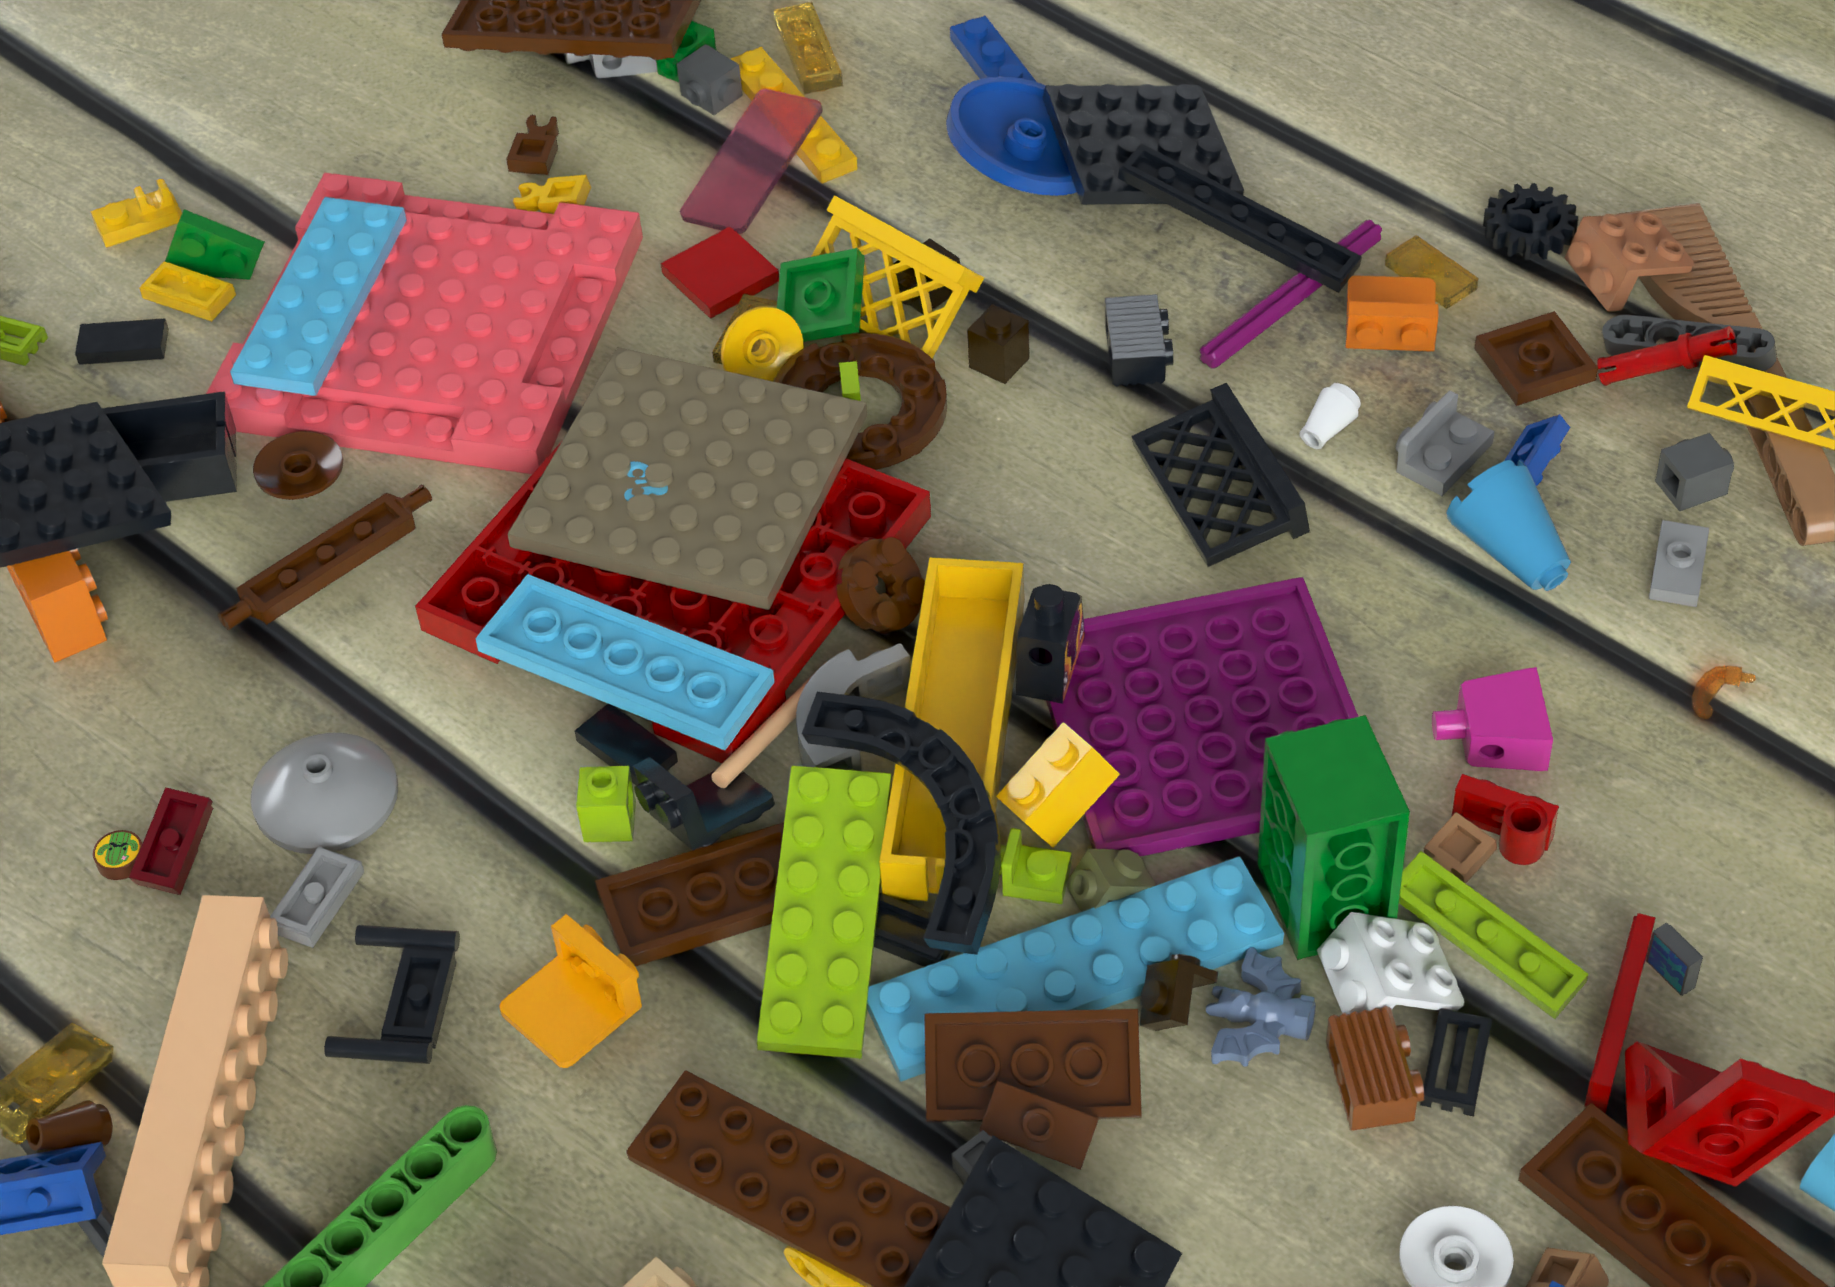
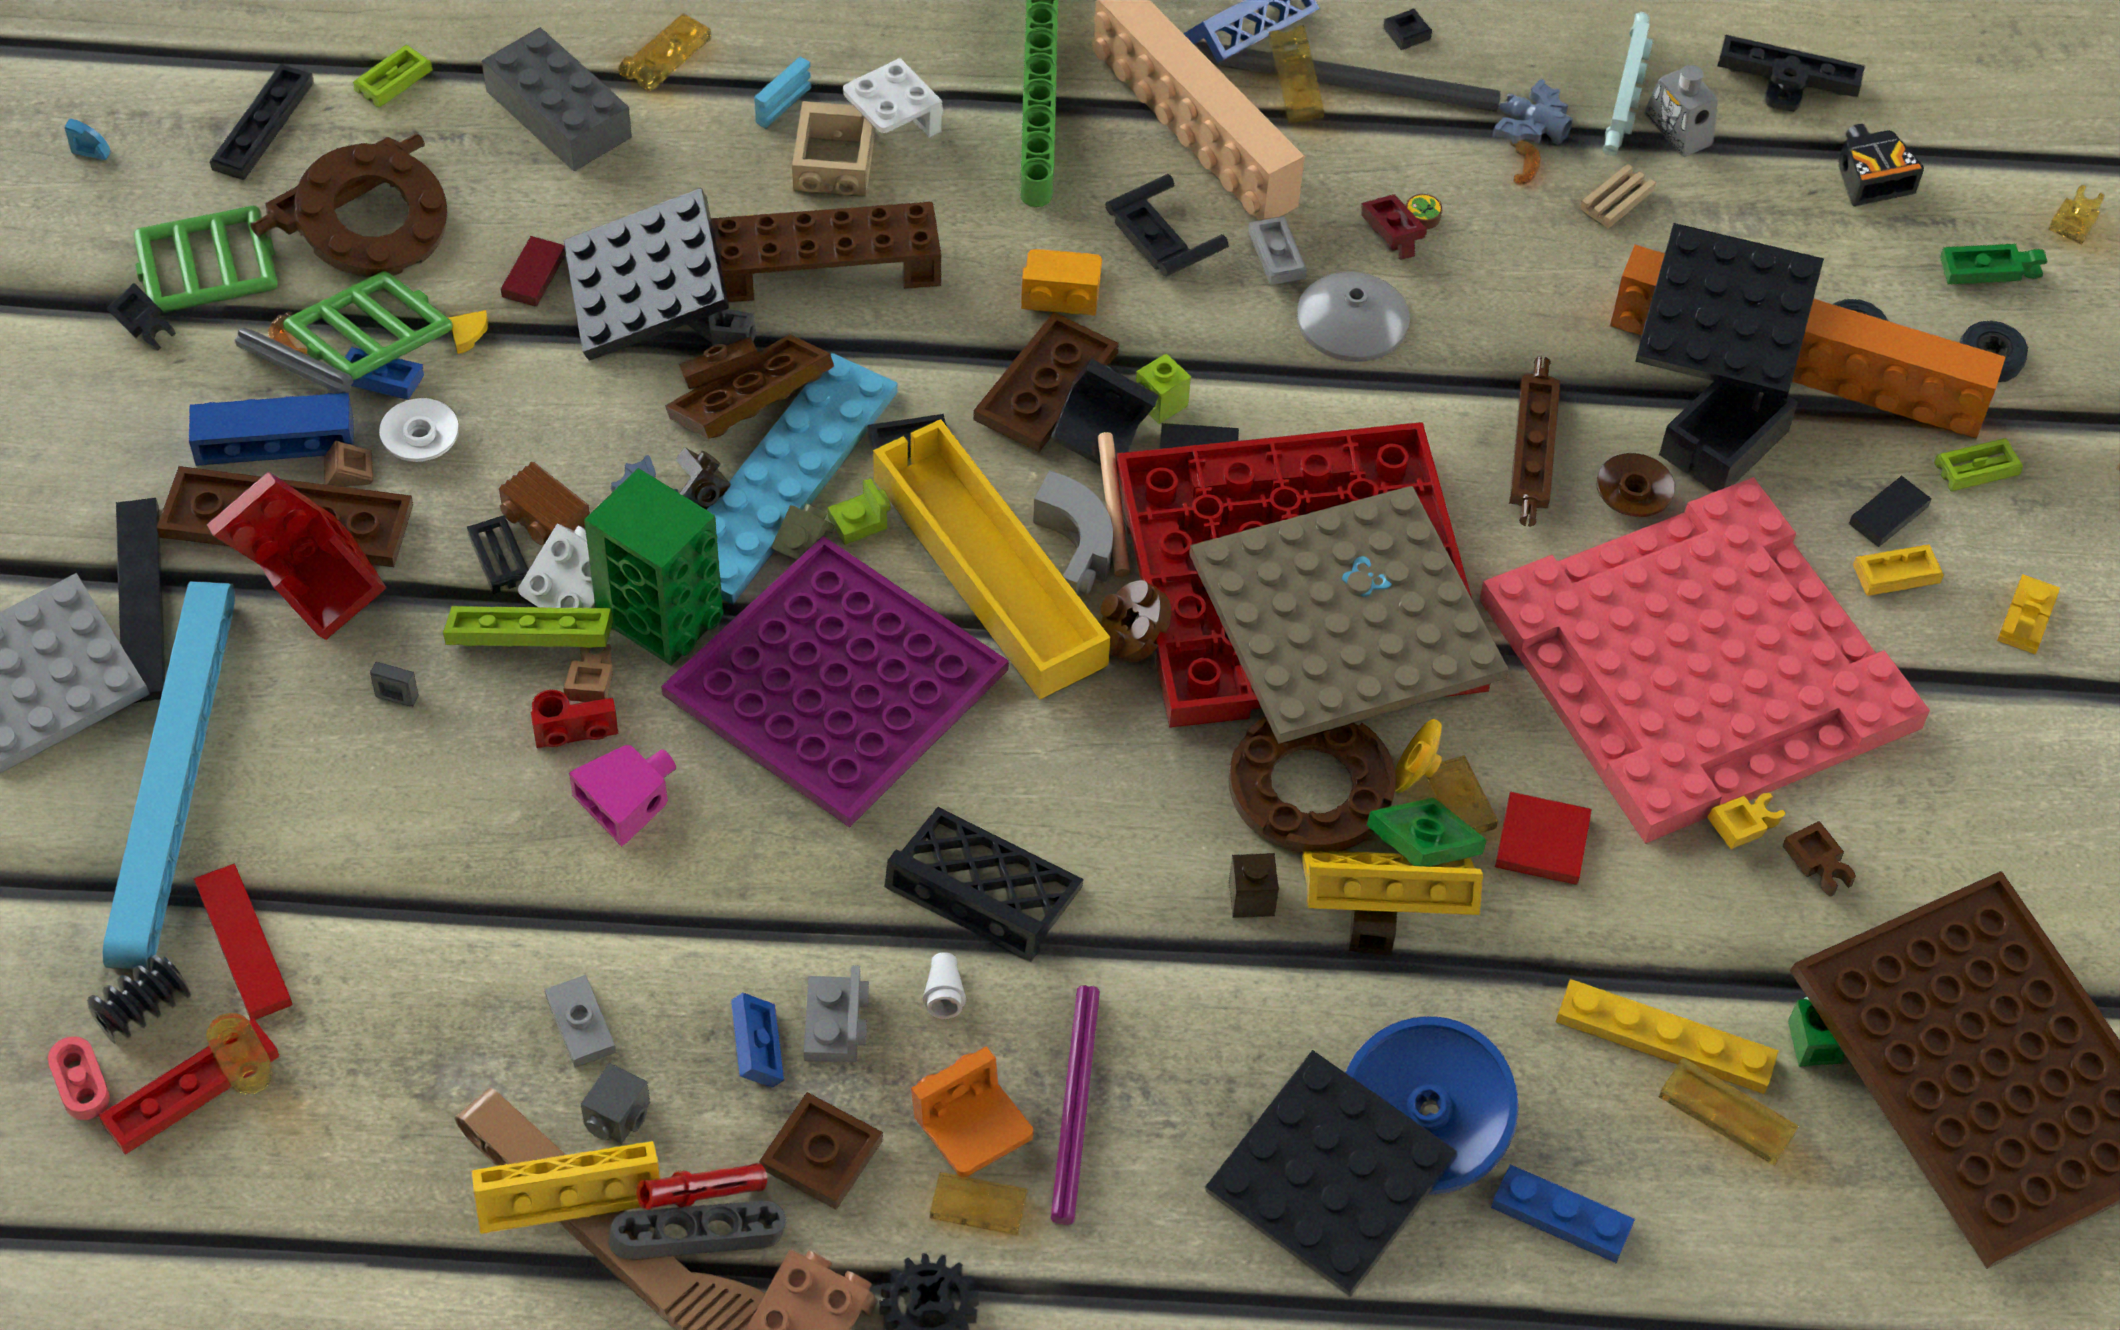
camera: 135 degrees right, 5 degrees up
reddish brown cone [26,1100,113,1151] -> none
green wing [165,209,265,280] -> none
medium azure plate [230,197,406,396] -> none
medium azure plate [475,574,775,750] -> none
dark grey brick [677,44,743,115] -> none
clear pink piece [680,89,823,234] -> none
lime plate [757,765,891,1059] -> none
black plate [802,691,1001,955] -> none
lime tile [839,361,861,401] -> none
yellow brick [996,722,1120,848] -> none
black torso [1016,584,1085,704] -> none
brick [1105,294,1173,387] -> none
black tile [1118,143,1362,293] -> none
dark azure cone [1446,460,1571,591] -> none
red tile [1584,913,1656,1114] -> none
clear orange piece [1692,665,1756,719] -> none

